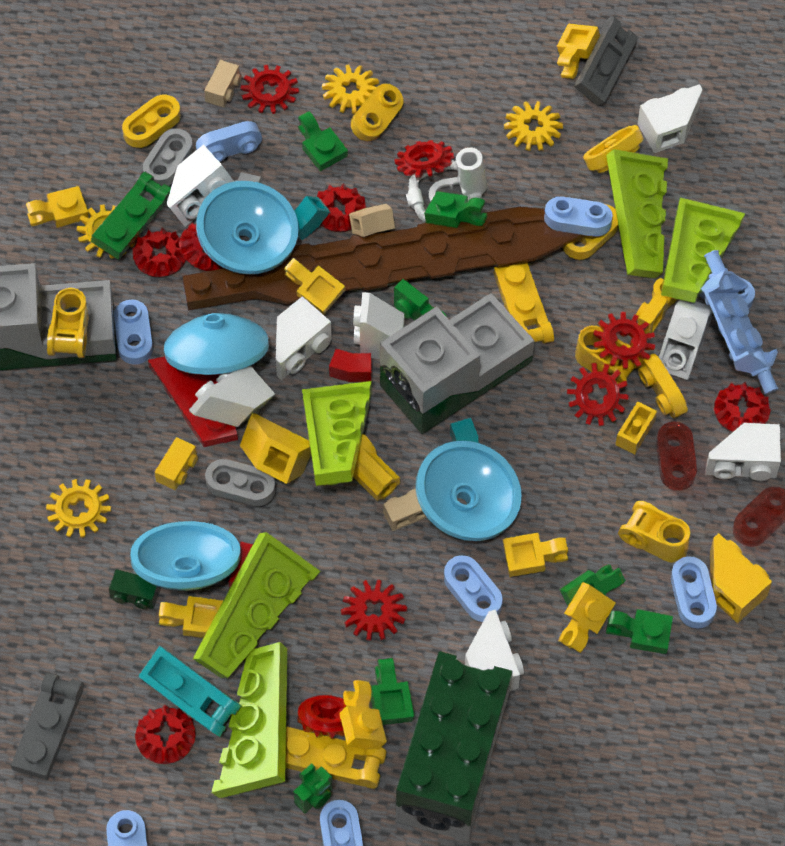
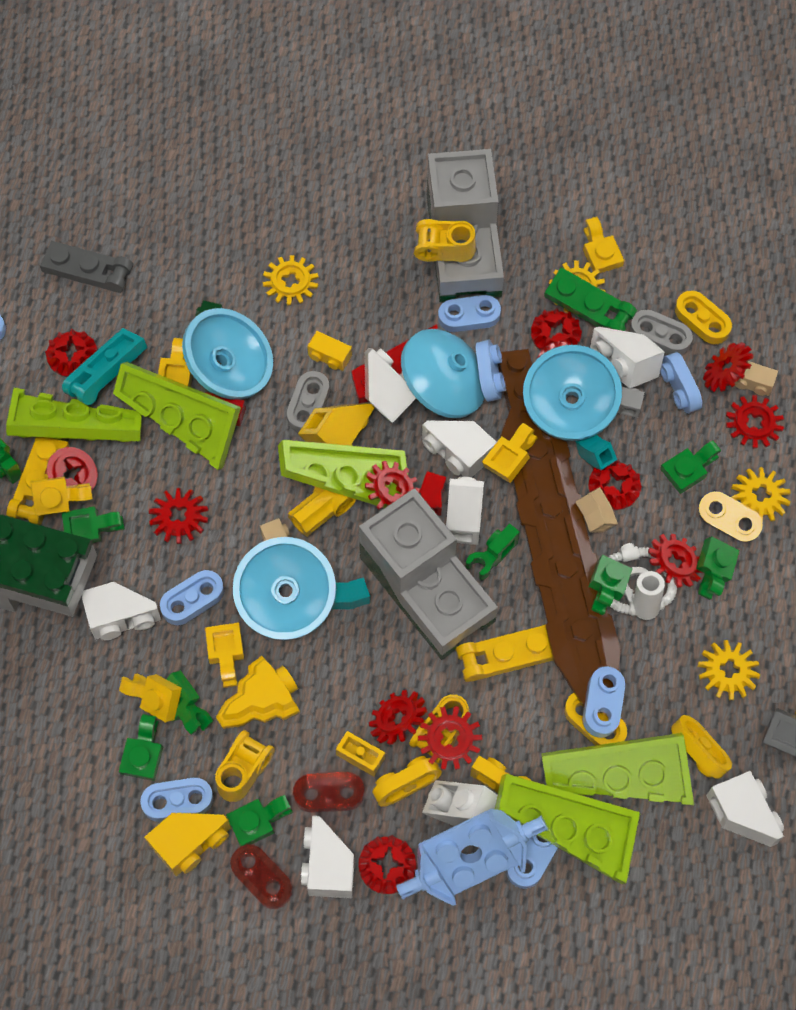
camera: 90 degrees right, 5 degrees up
none -> yellow rock [216,655,300,729]
none -> green plate [226,795,293,849]
none -> gear [365,461,421,509]
none -> light blue plate [476,339,506,402]
none -> green plate [696,536,740,600]
none -> red gear [703,342,753,392]

